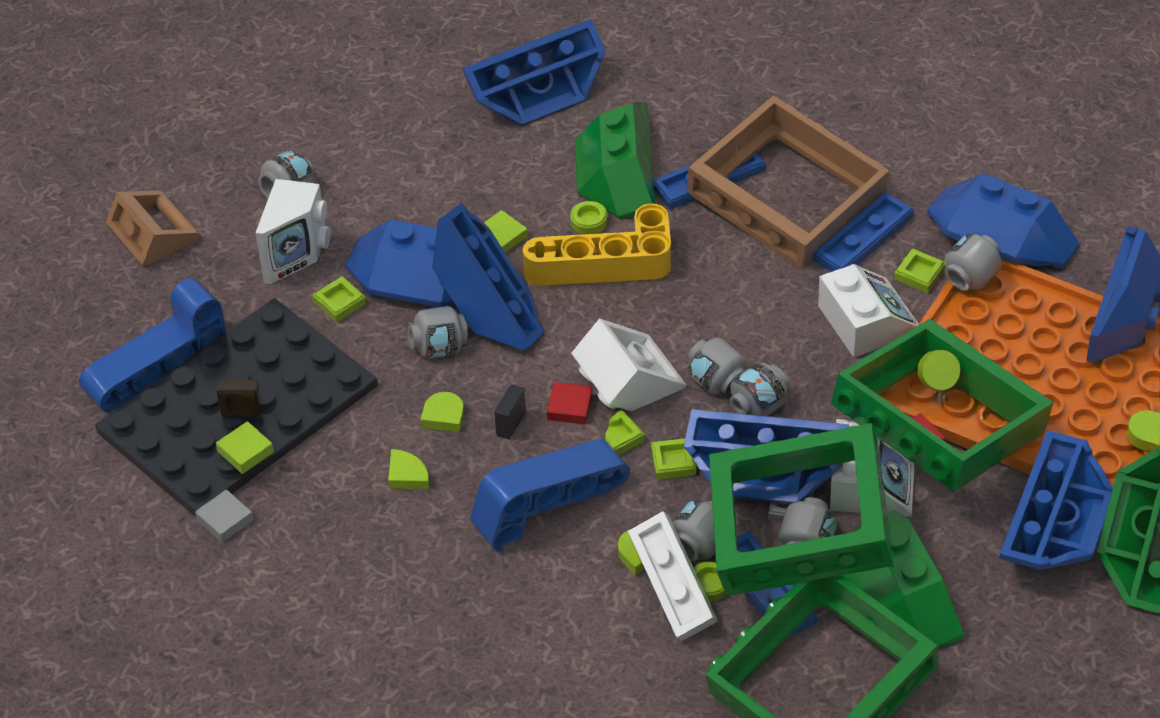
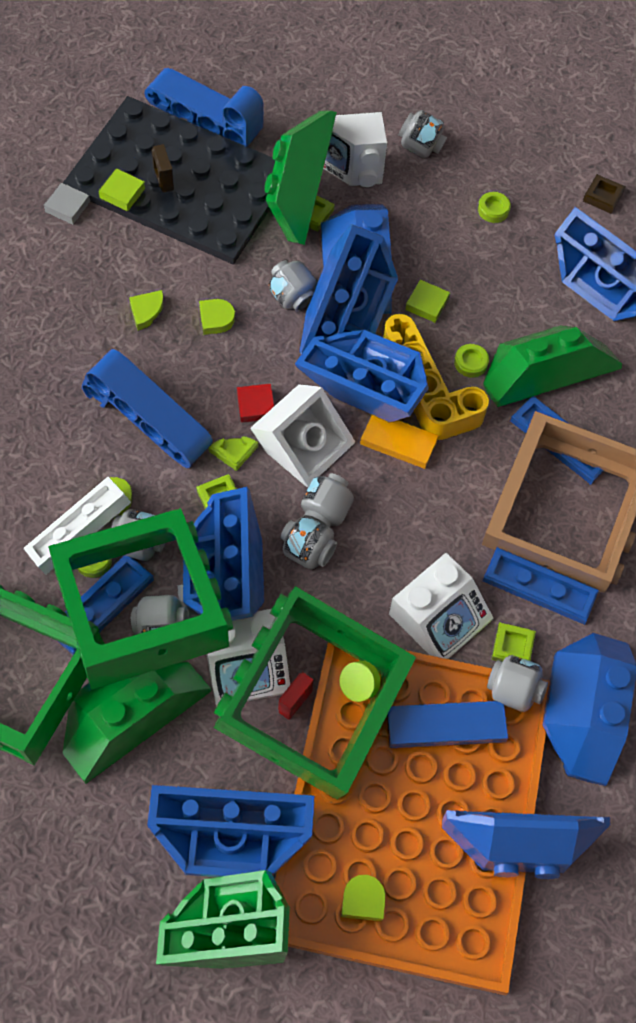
camera: 65 degrees right, 15 degrees up
medium nougat tile [106,190,201,266] -> none
black tile [494,384,526,440] -> none
none -> green wedge [265,110,337,245]
none -> blue wedge [295,330,429,422]
none -> light orange tile [360,415,439,469]
none -> blue tile [387,701,508,748]
none -> lime tile [478,192,511,223]
none -> dark brown tile [583,174,626,214]

